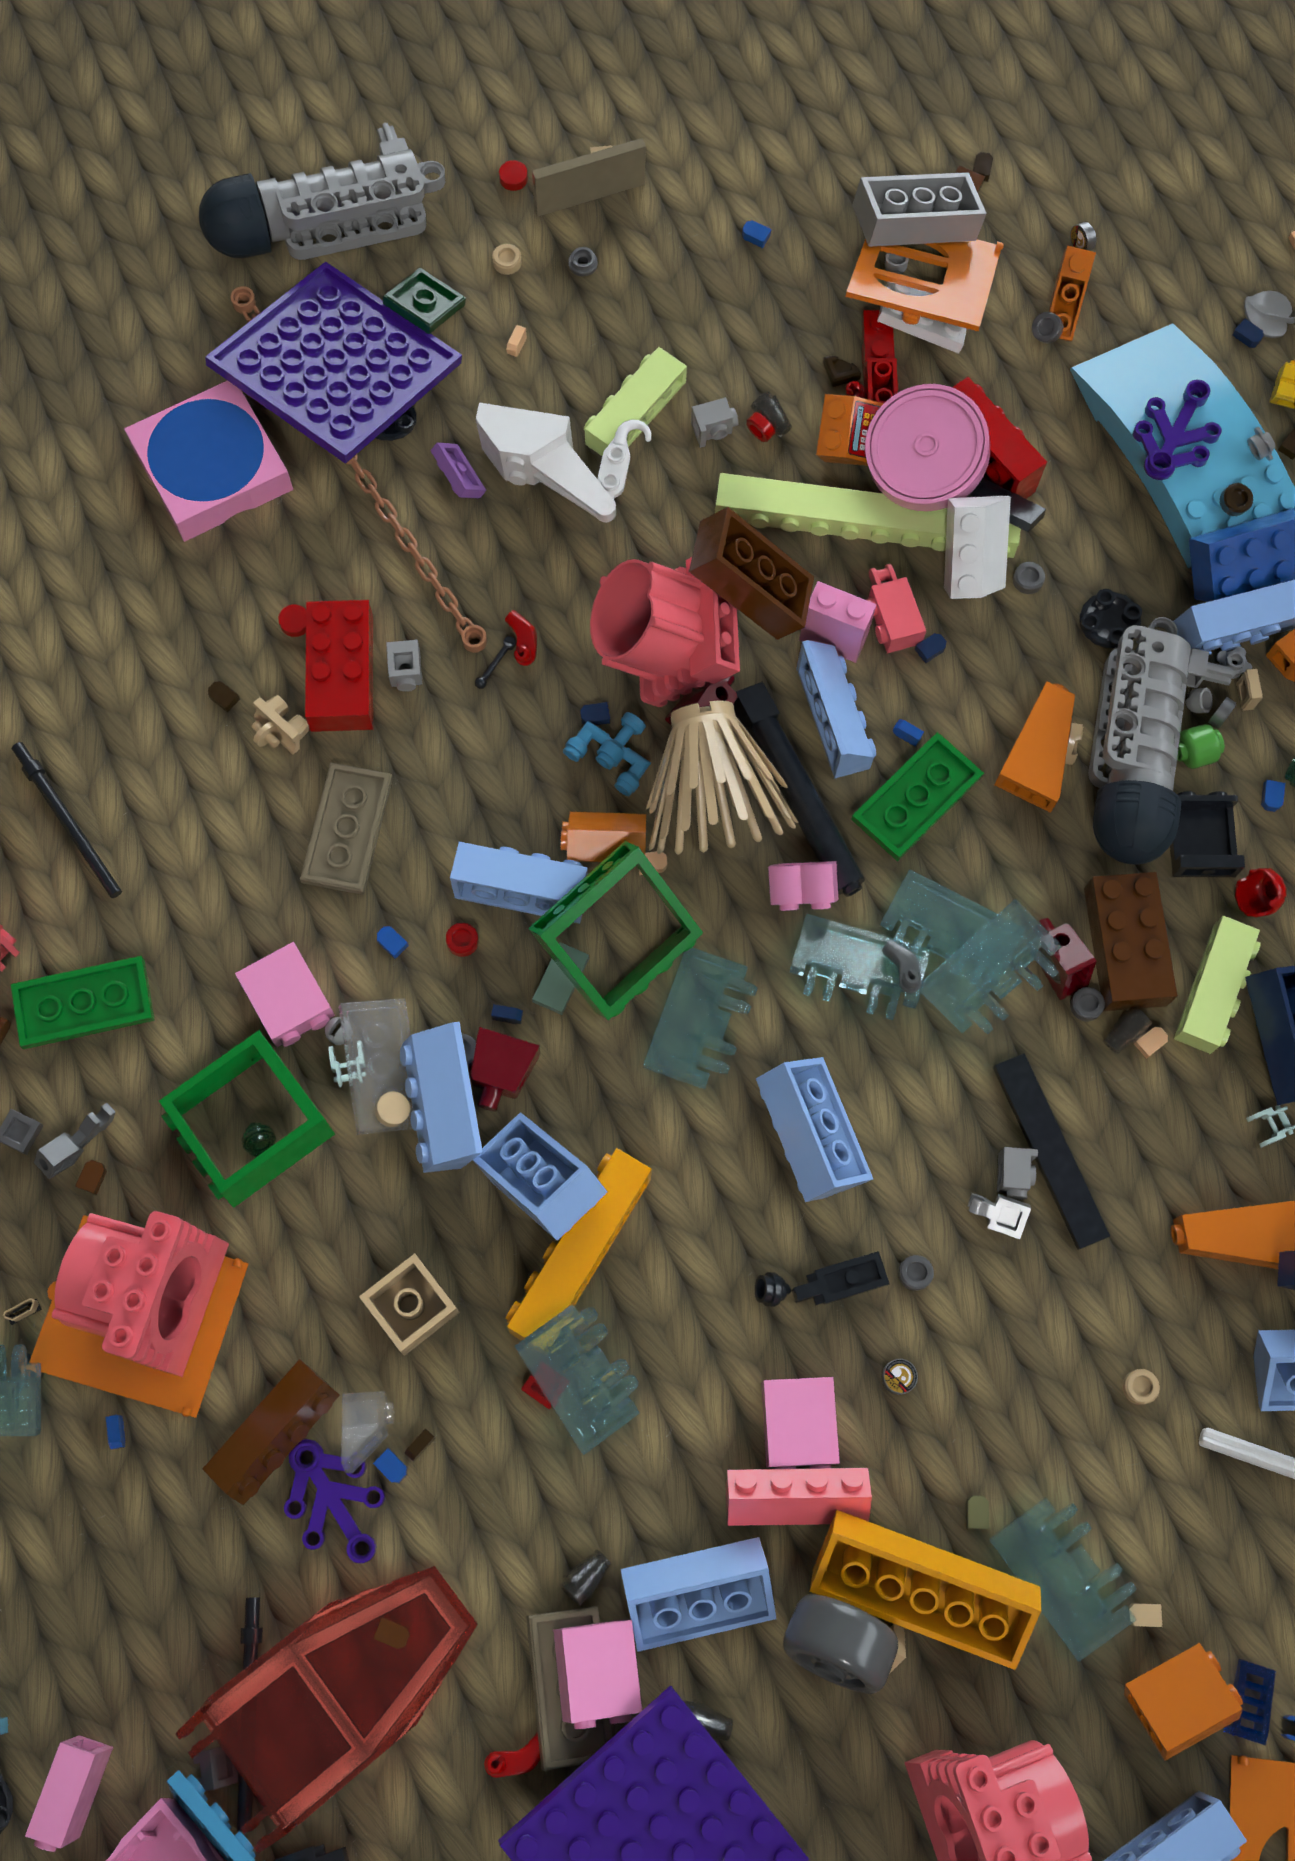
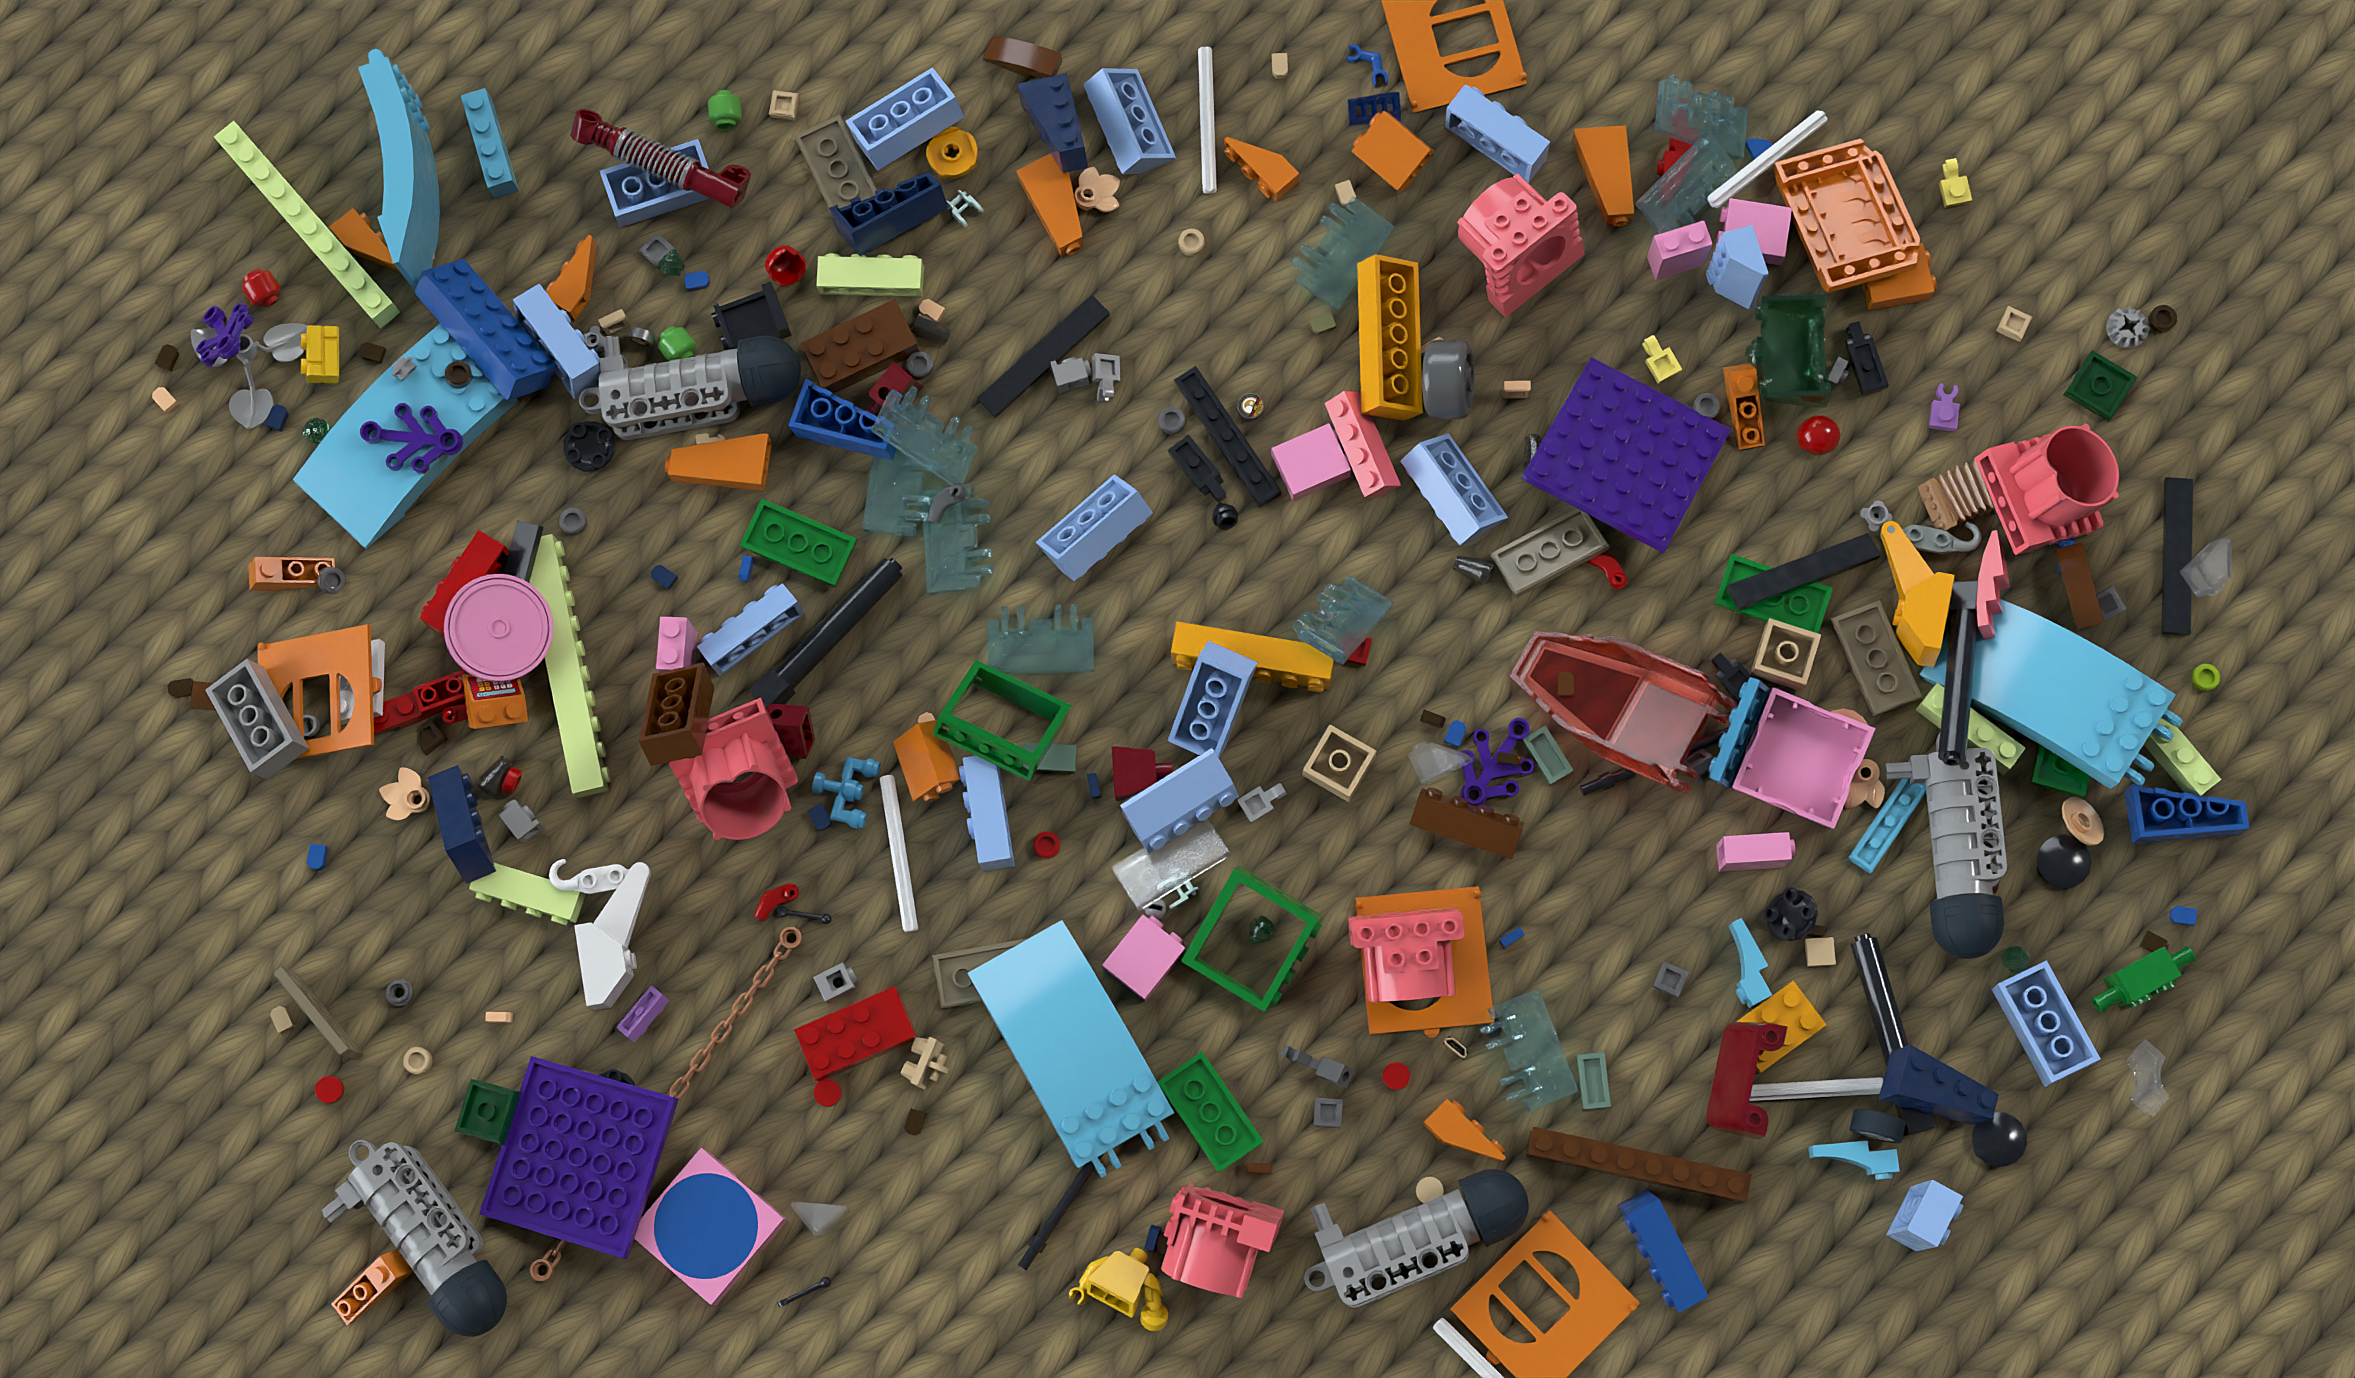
camera: 100 degrees left, 5 degrees up
reddish brown piece [75,1160,107,1195] -> none
tan tile [375,1091,410,1127] -> none
blue piece [377,926,409,959] -> none
bright pink brick [553,1620,642,1729] -> none
tan plant [646,701,799,854] -> none
bright pink brick [768,861,839,911] -> none
coral brick [866,564,926,653] -> none
white slope [944,496,1011,599] -> none
tile [1070,222,1096,251] -> none
light grey hinge [1185,688,1213,713] -> none
none -> clear green plate [302,418,330,444]
none -> orange slope [332,1249,413,1325]
none -> light nougat plate [379,767,431,820]
none -> dark blue wedge [428,765,496,884]
none -> black hinge [777,1277,831,1308]
none -> blue wedge [788,378,901,461]
none -> clear slope [791,1201,850,1238]
none -> white axle [880,775,918,932]
none -> medium azure hinge [967,920,1174,1178]
none -> light nougat plate [1074,167,1120,212]
none -> black tile [1174,366,1282,508]
none -> orange slope [1224,137,1299,202]
none -> light grey plate [1237,783,1286,824]
none -> red tile [1383,1062,1410,1090]
none -> dark brown piece [1496,752,1522,767]
none -> light nougat tile [1502,381,1531,399]
none -> sand green tile [1522,726,1574,786]

